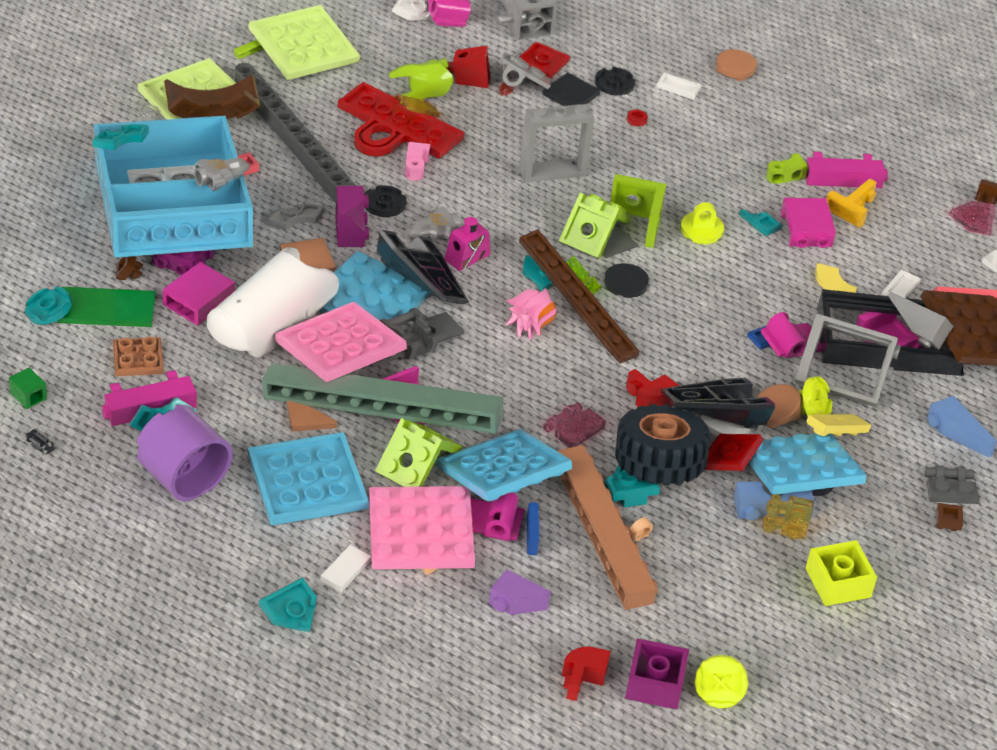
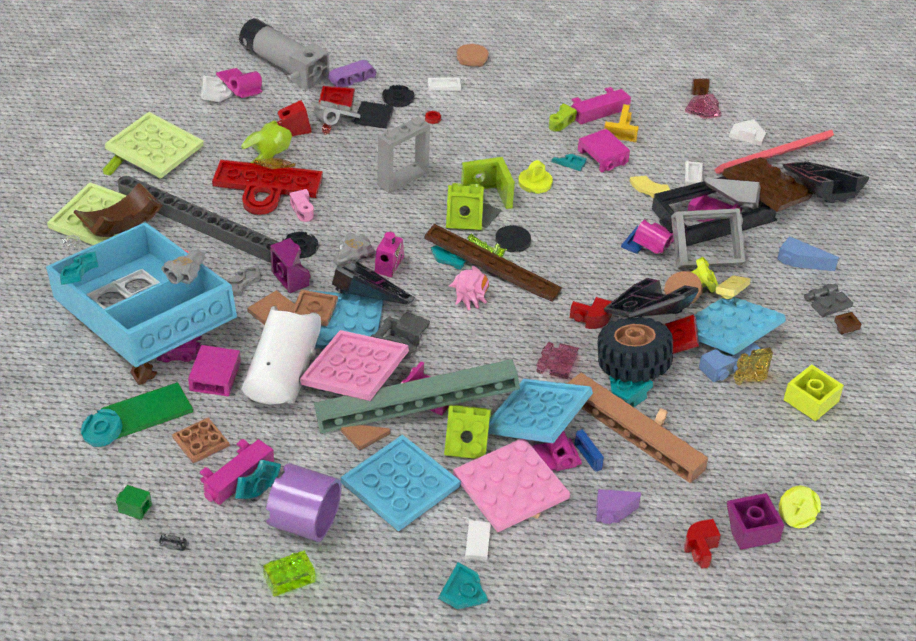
camera: 25 degrees left, 0 degrees up
none -> clear neon green brick [263,550,315,597]
none -> nougat tile [291,289,338,326]
none -> medium lavender beam [328,60,376,87]

